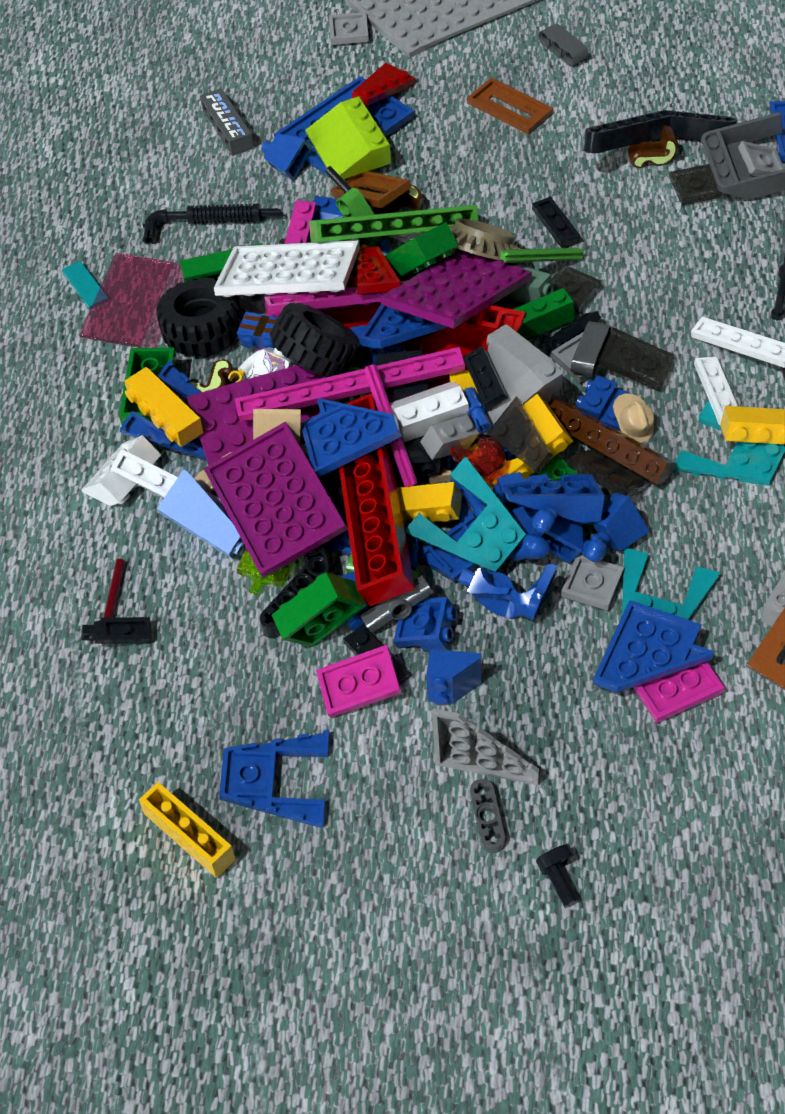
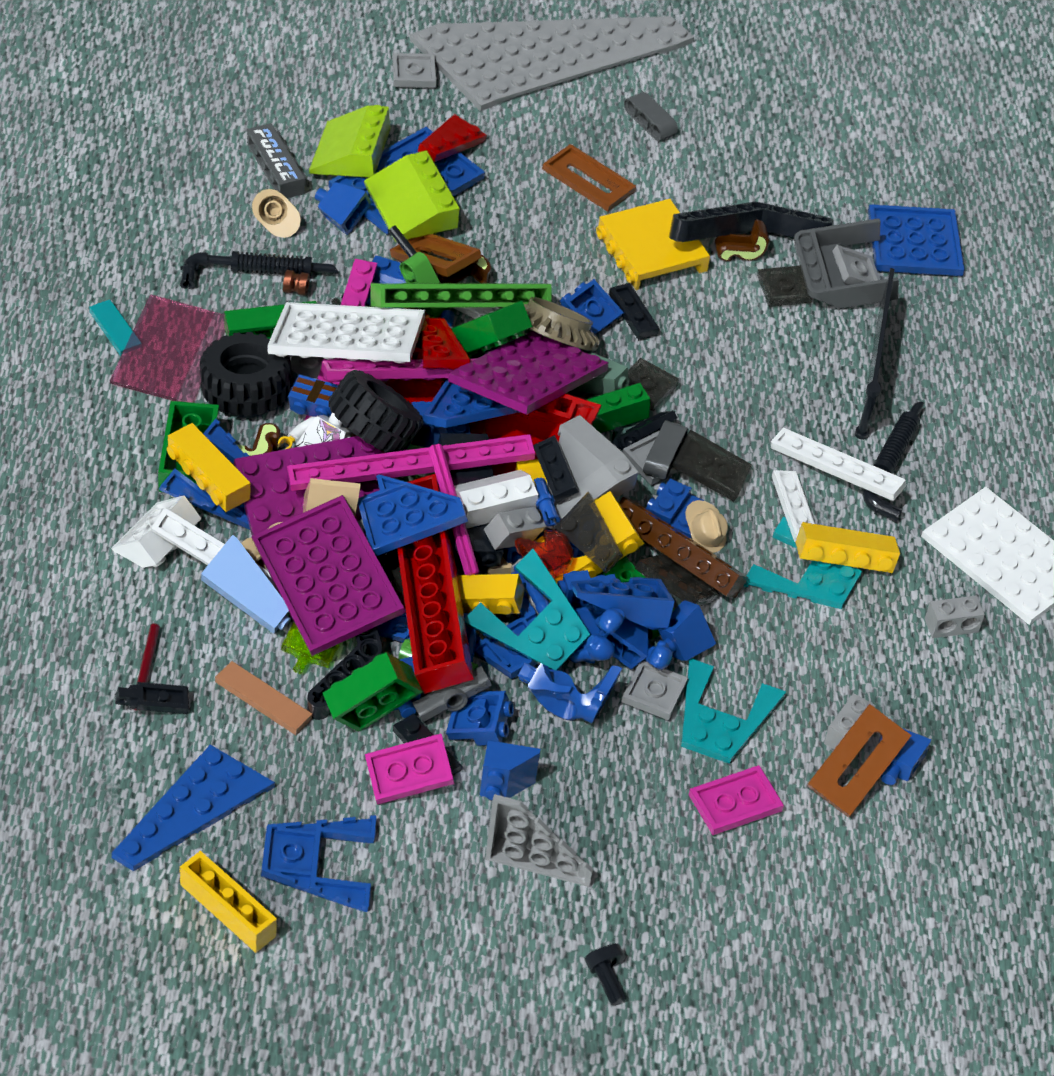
camera: 10 degrees left, 5 degrees down
dark grey beam [470,779,505,853] -> none
bright green axle [500,248,584,263] -> none
blue wing [593,600,714,693] -> none
none -> blue wing [112,744,275,871]
none -> nougat tile [215,661,312,735]
none -> tan piece [252,189,301,238]
none -> copper wheel [283,270,310,296]
none -> lime slope [309,105,391,177]
none -> blue plate [559,279,624,335]
none -> yellow panel [596,199,710,290]

